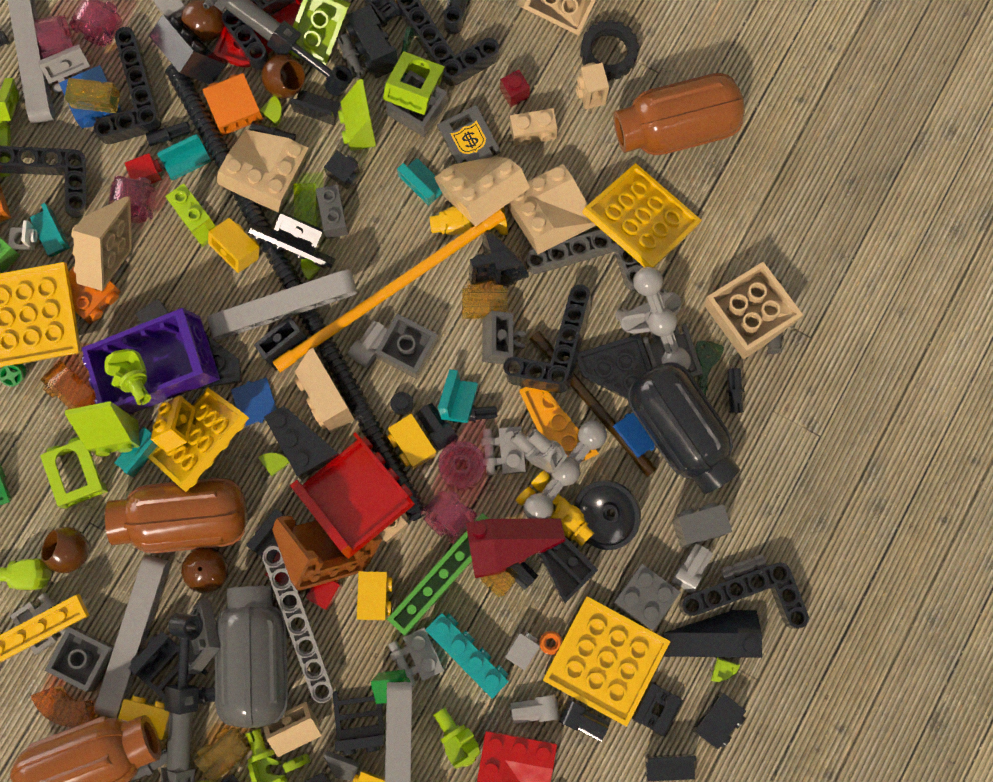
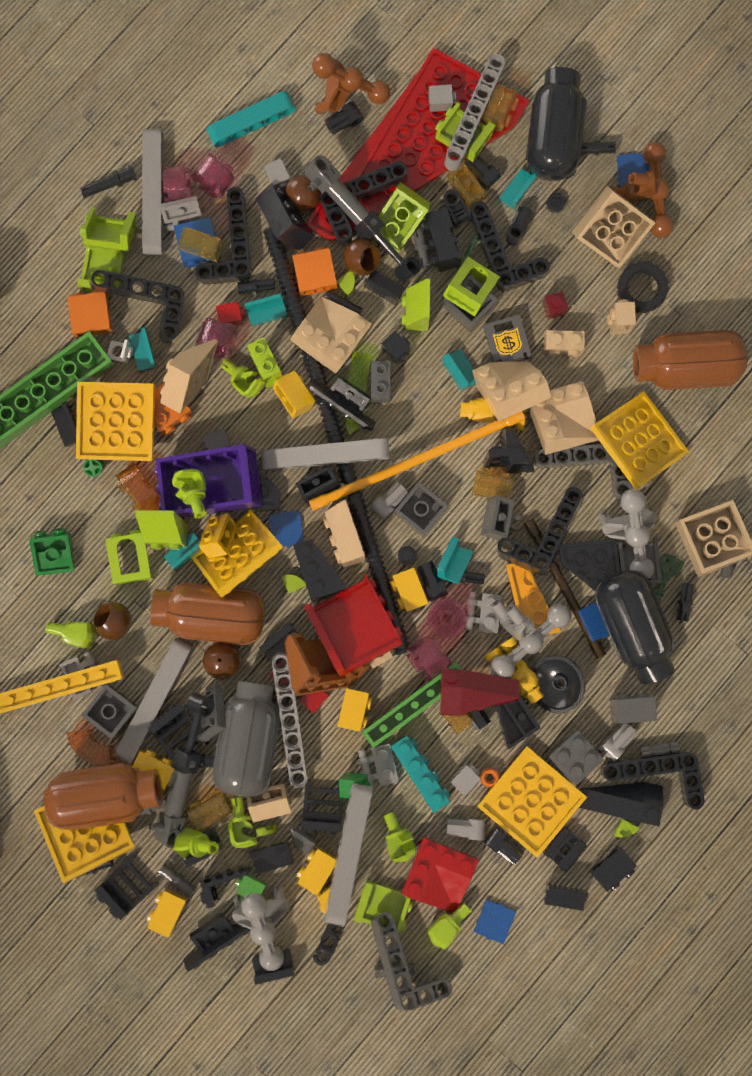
camera: 15 degrees right, 5 degrees up
none -> lime piece [220,358,266,398]

